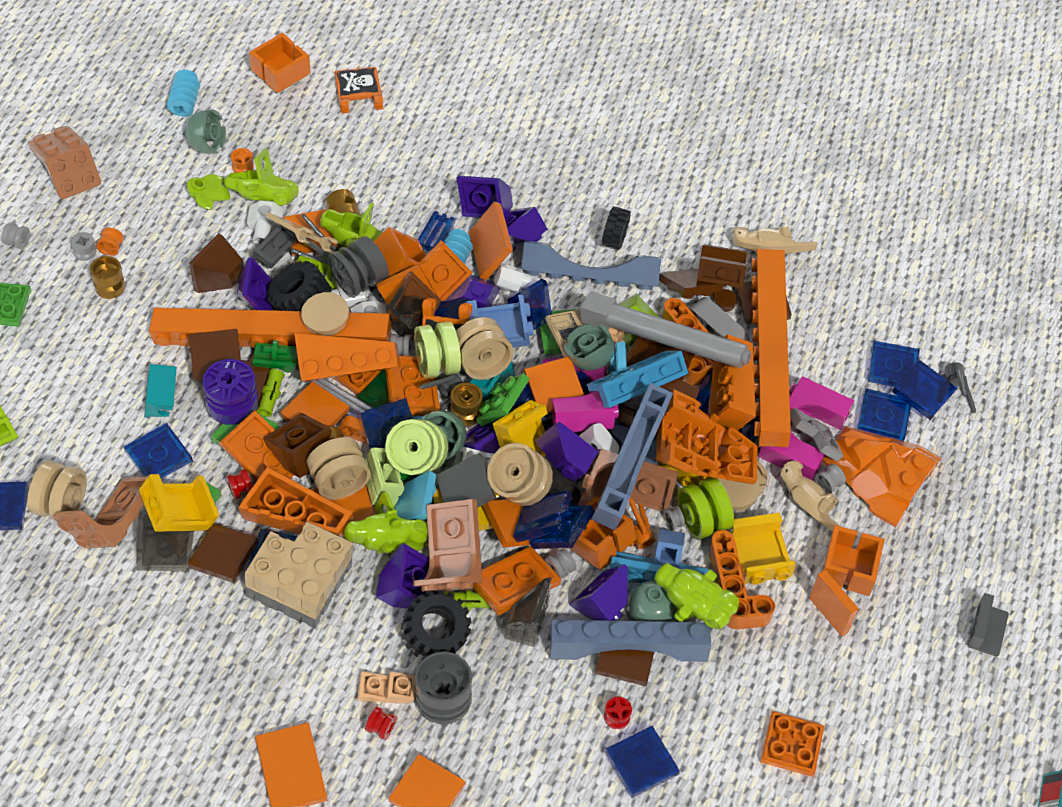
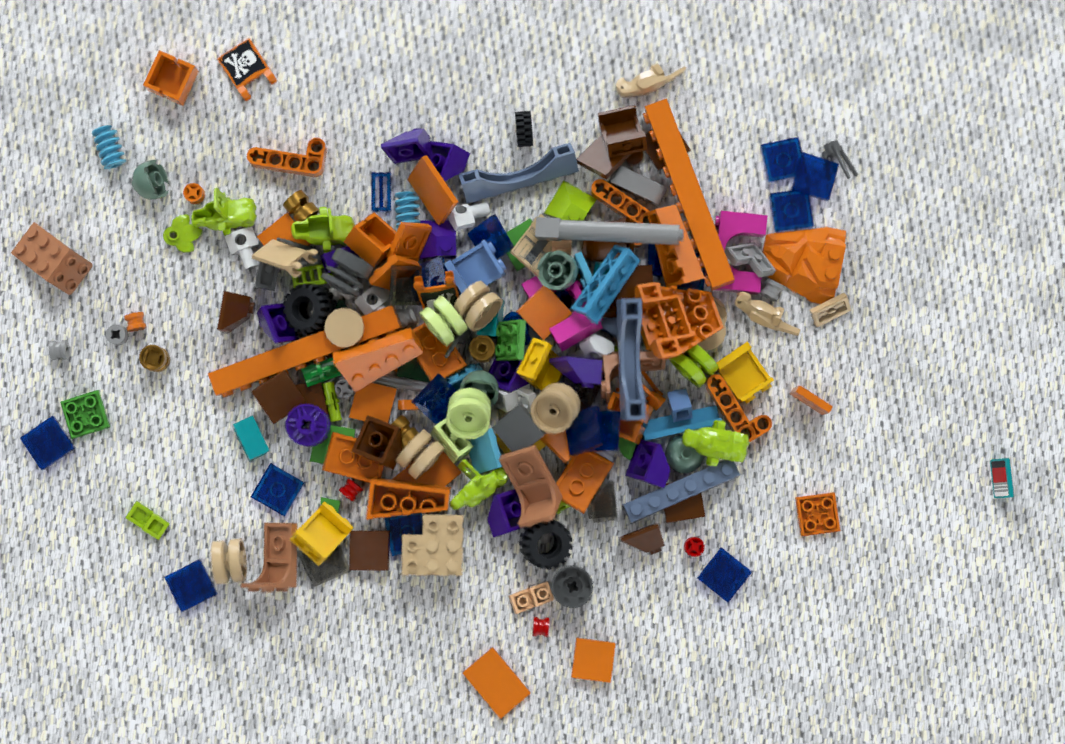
camera: 25 degrees left, 30 degrees up
light grey bush [664,505,685,531] -> none
orange piece [822,525,885,596] -> none
dark grey panel [968,593,1009,657] -> none
none -> orange beam [247,138,327,177]
none -> light grey wheel [335,378,355,398]
none -> bright green tile [617,437,636,460]
none -> reddish brown slope [618,523,665,555]
none -> tan tile [810,293,851,327]

